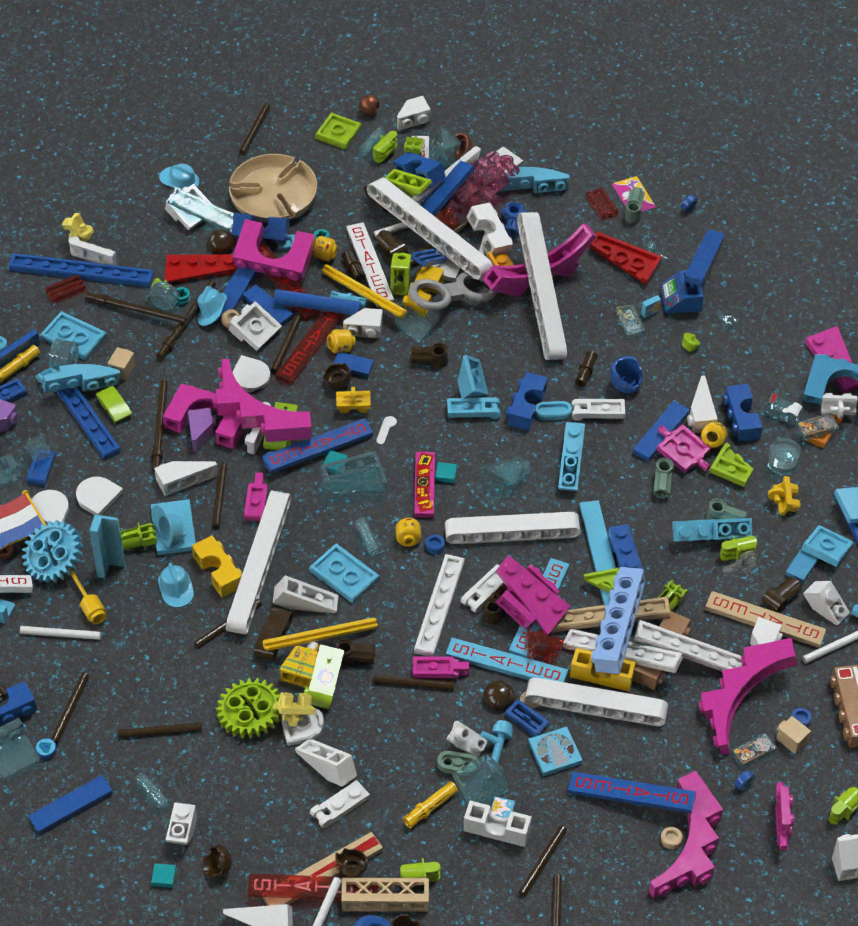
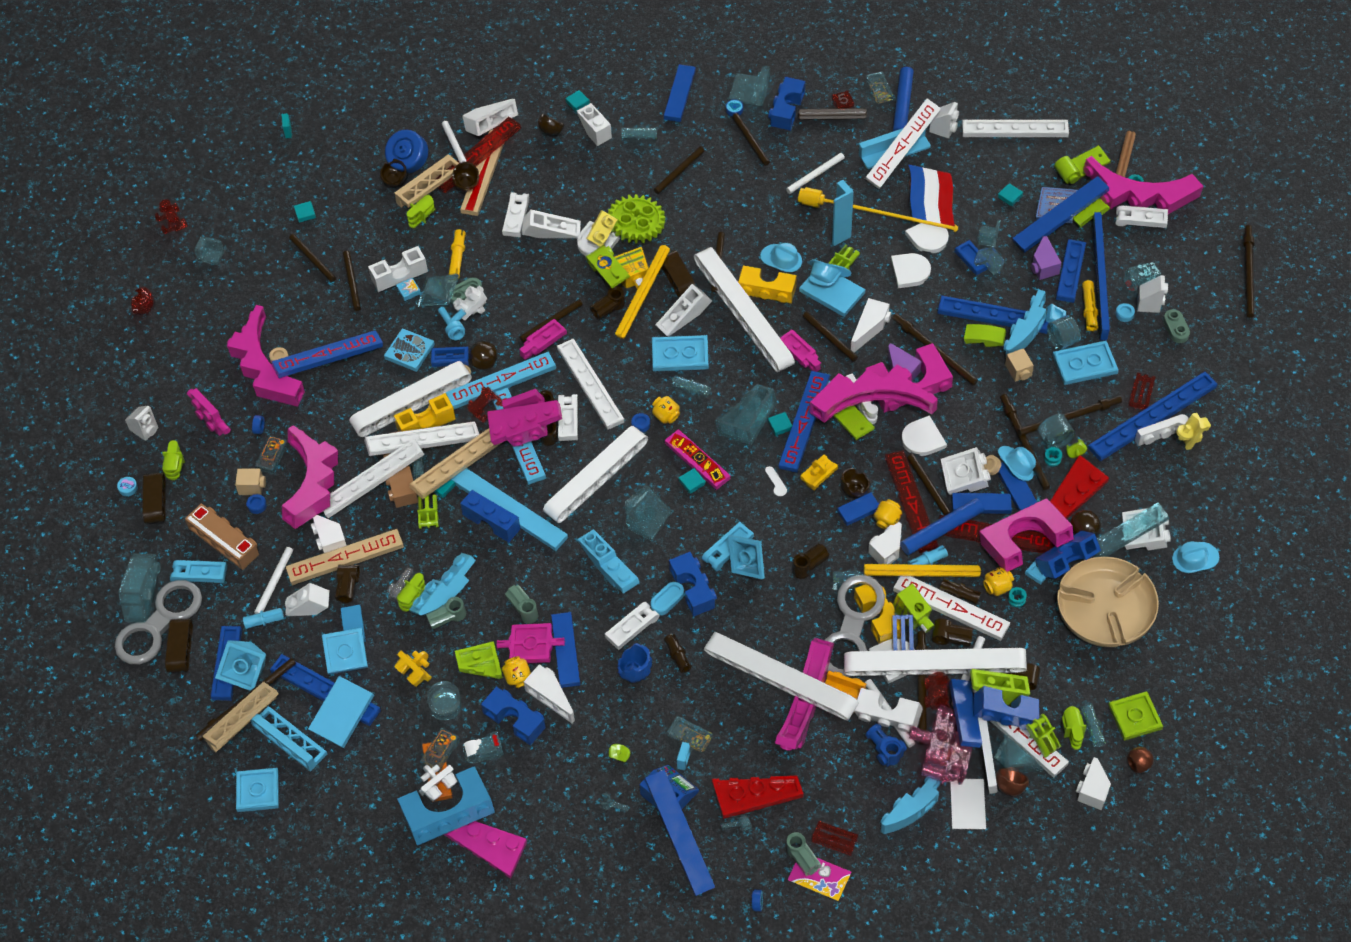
camera: 140 degrees right, 5 degrees up
medium azure gear [22,520,83,583] -> none
dark brown bar [239,103,270,155] -> none
lime tile [583,568,619,593] -> none
light blue brick [591,567,646,674] -> none

